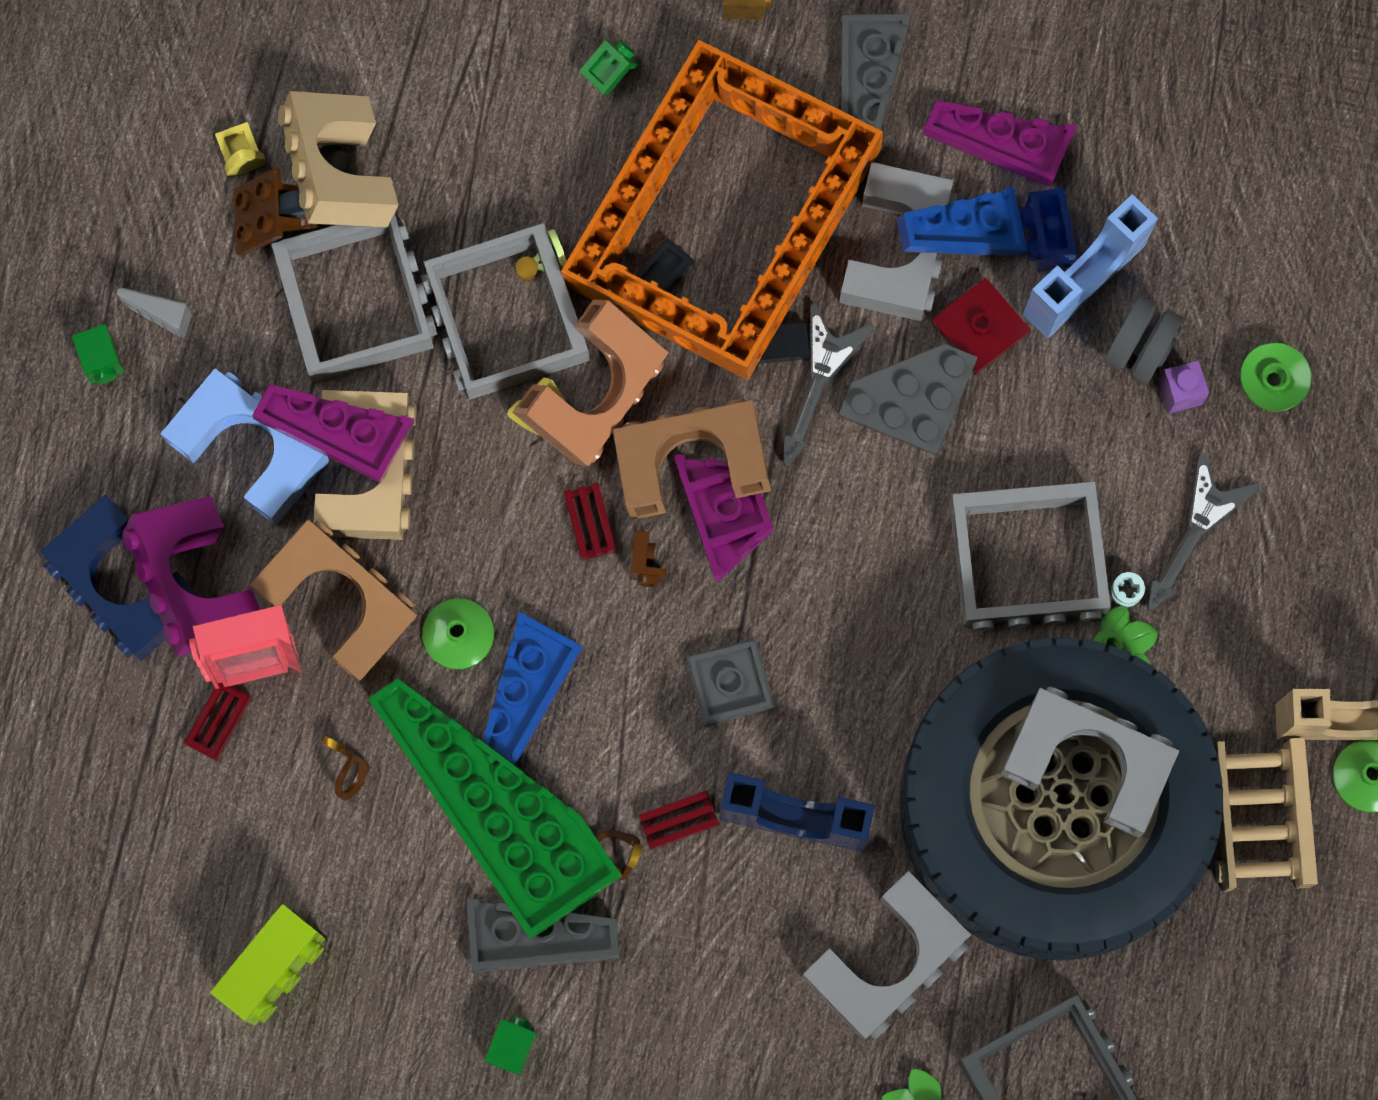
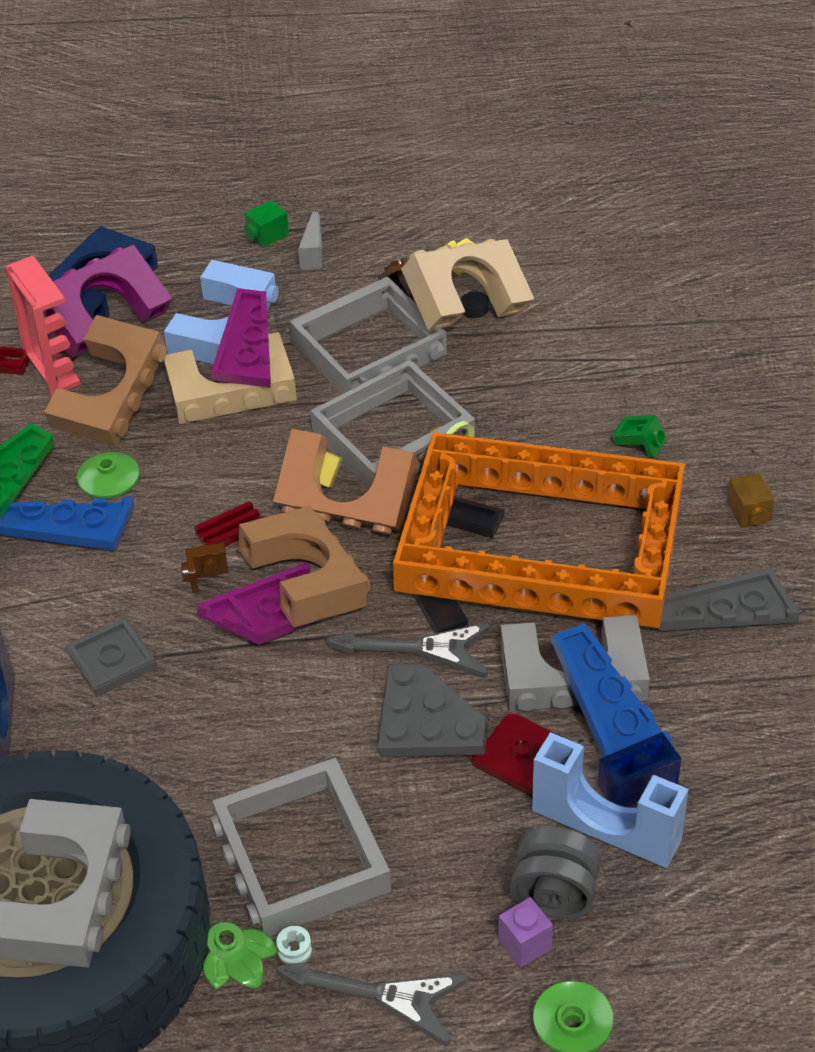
camera: 75 degrees right, 30 degrees down
magenta wing [922,100,1077,187] -> none

